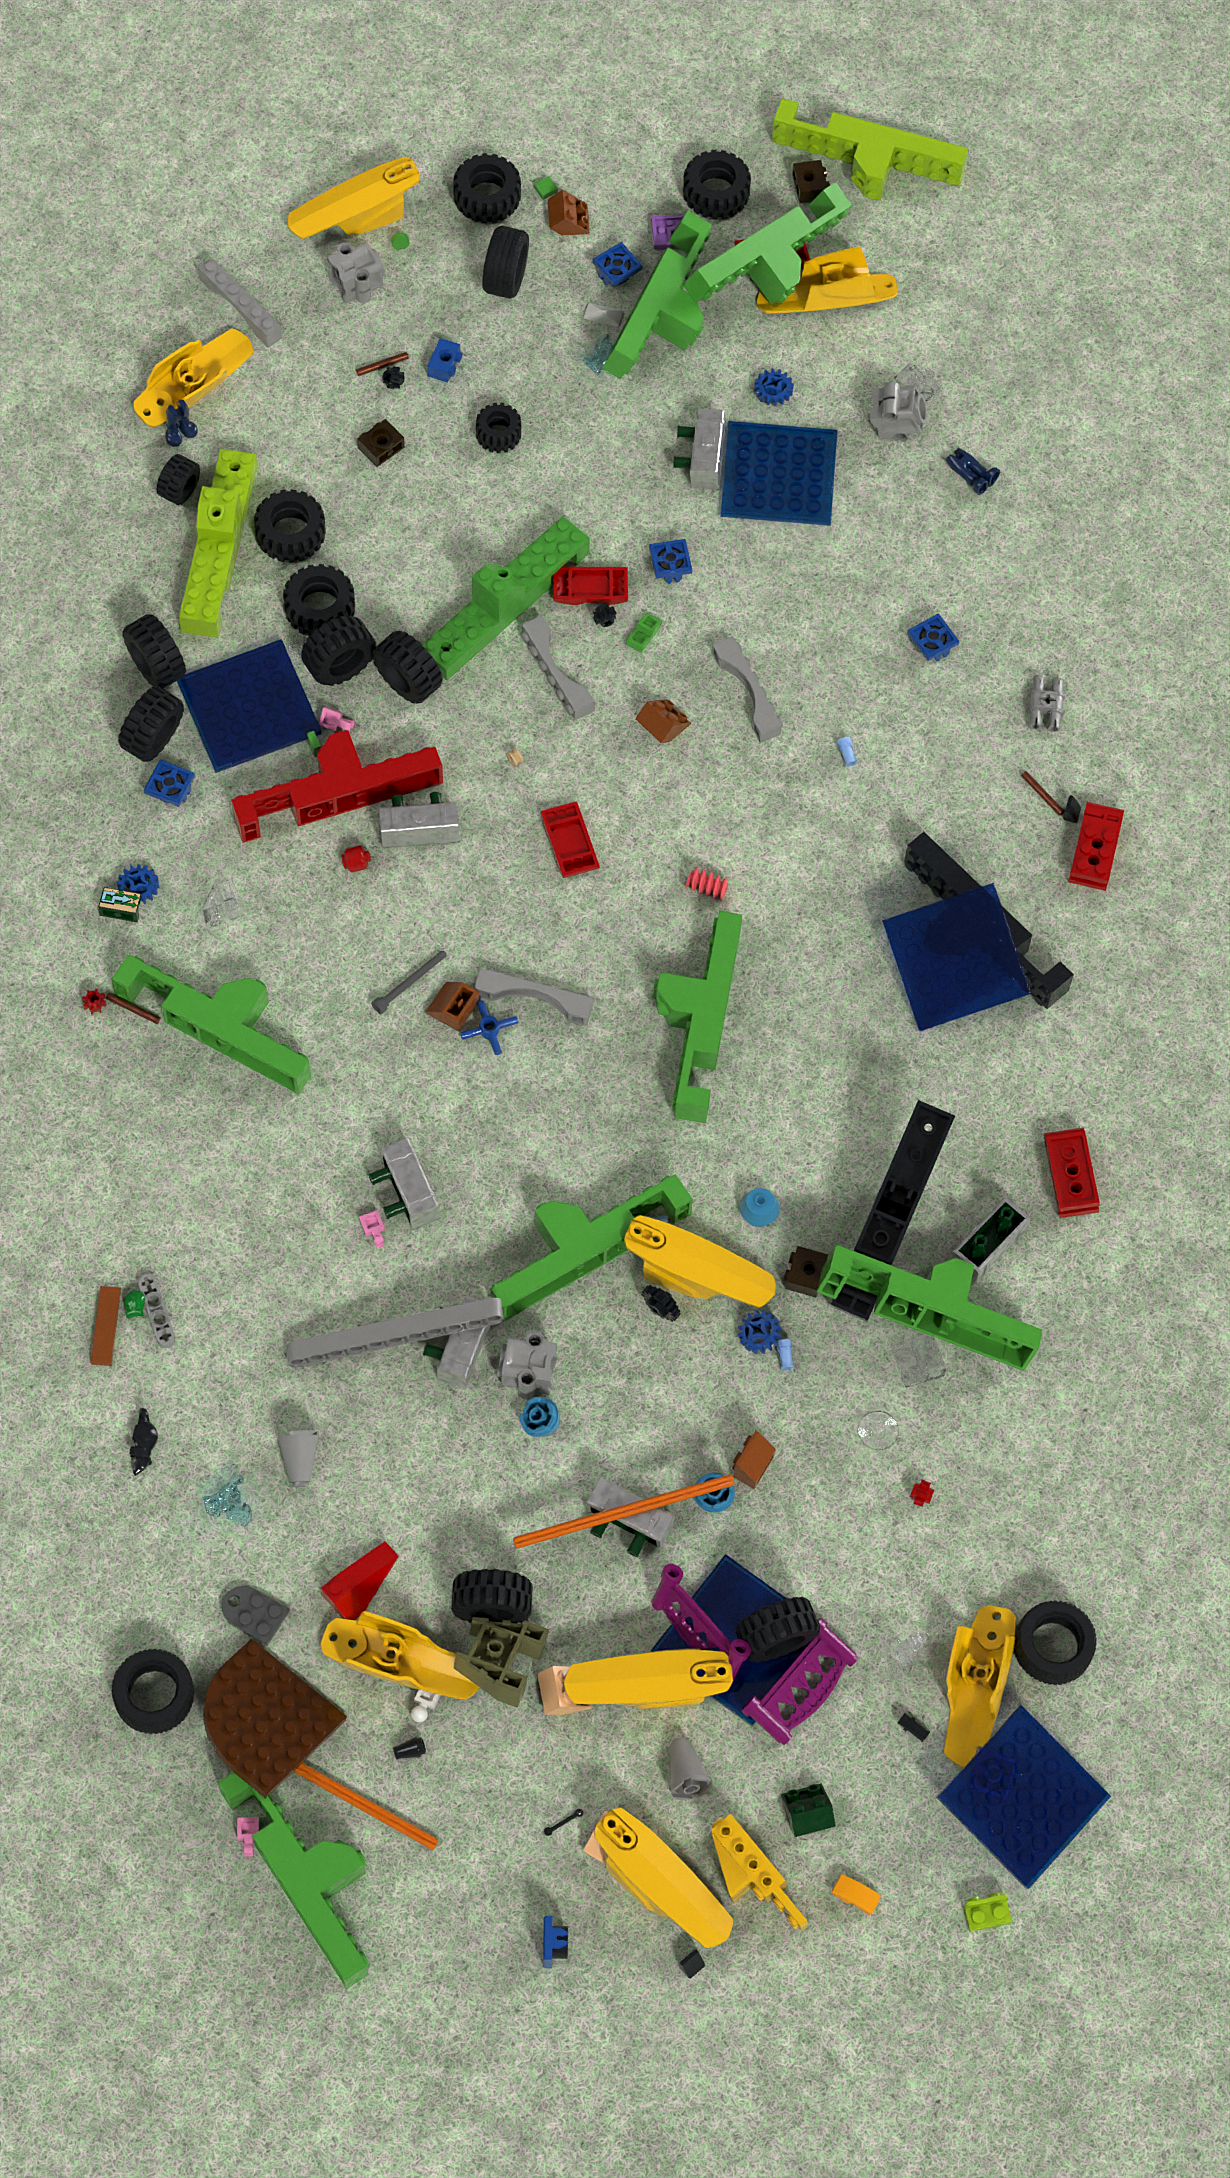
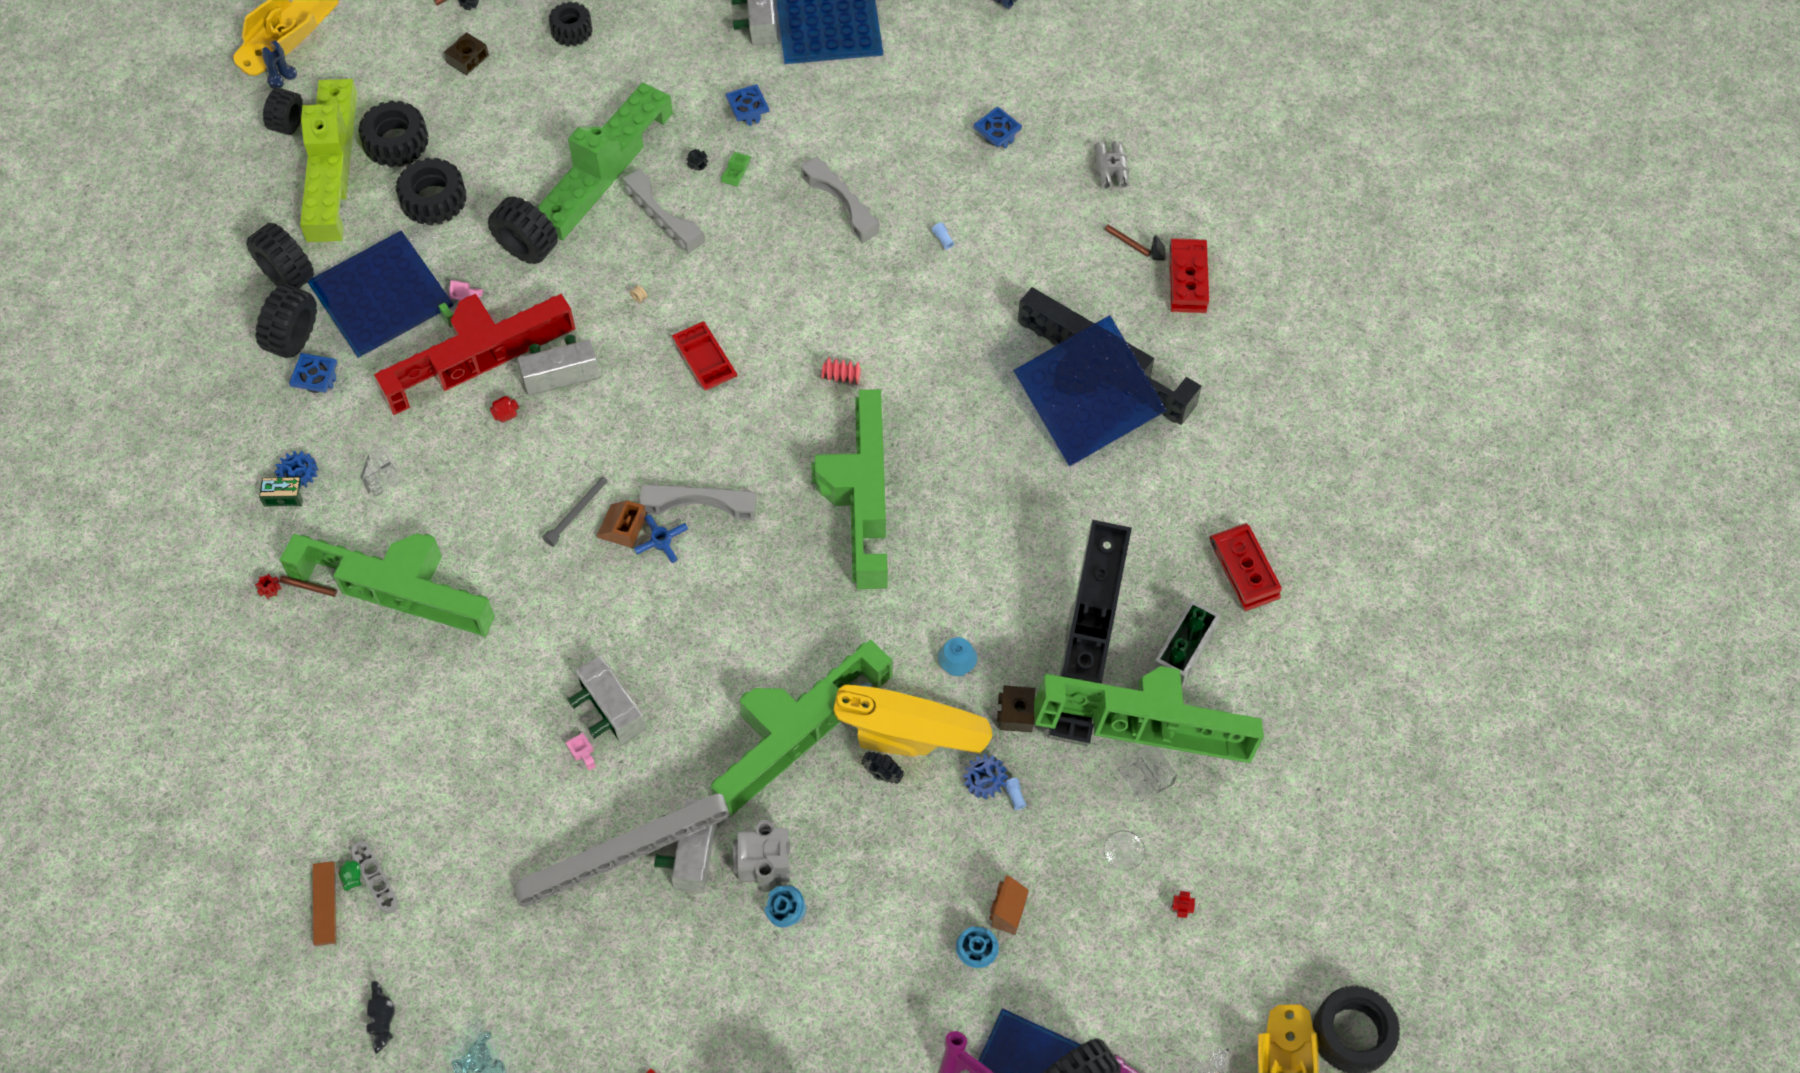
camera: 10 degrees left, 5 degrees down
light grey cone [278,1430,319,1487] -> none
black tyre [301,616,376,686] -> none
orange axle [513,1474,735,1549] -> none
red slope [553,567,628,605] -> none
flat silver piece [587,1477,675,1558] -> none
dark orange slope [635,699,691,743] -> none

